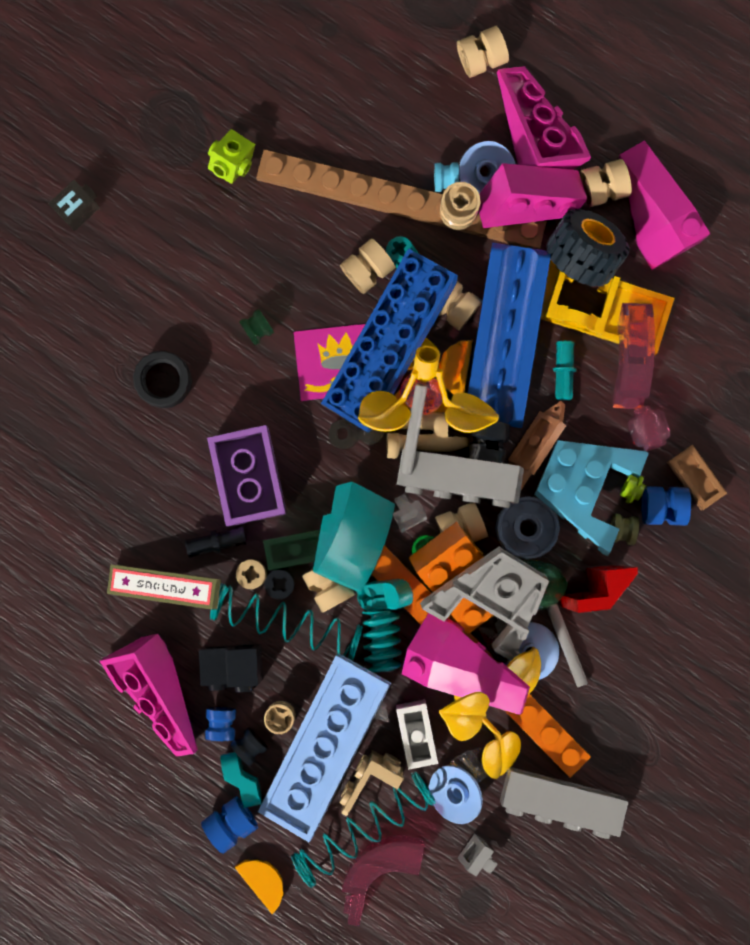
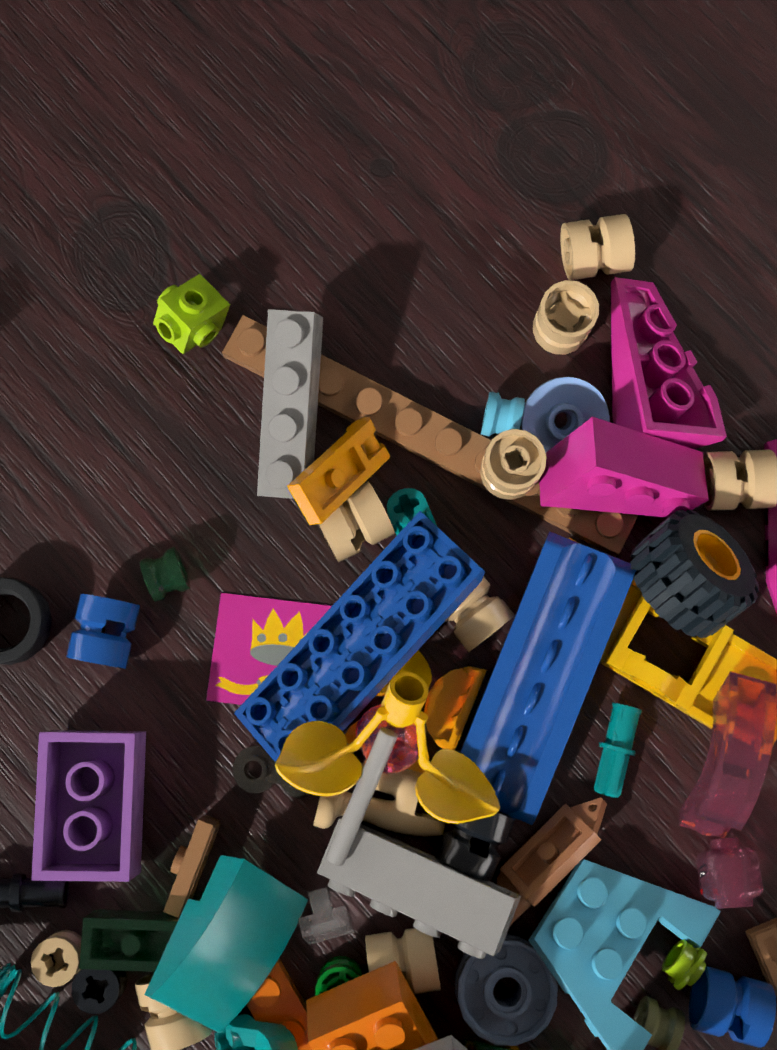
camera: 10 degrees right, 5 degrees down
none -> blue wheel [66,594,140,669]
none -> medium nougat plate [163,815,221,918]
none -> light grey brick [257,309,323,499]
none -> light orange plate [287,417,390,525]
none -> tan wheel [533,280,599,355]

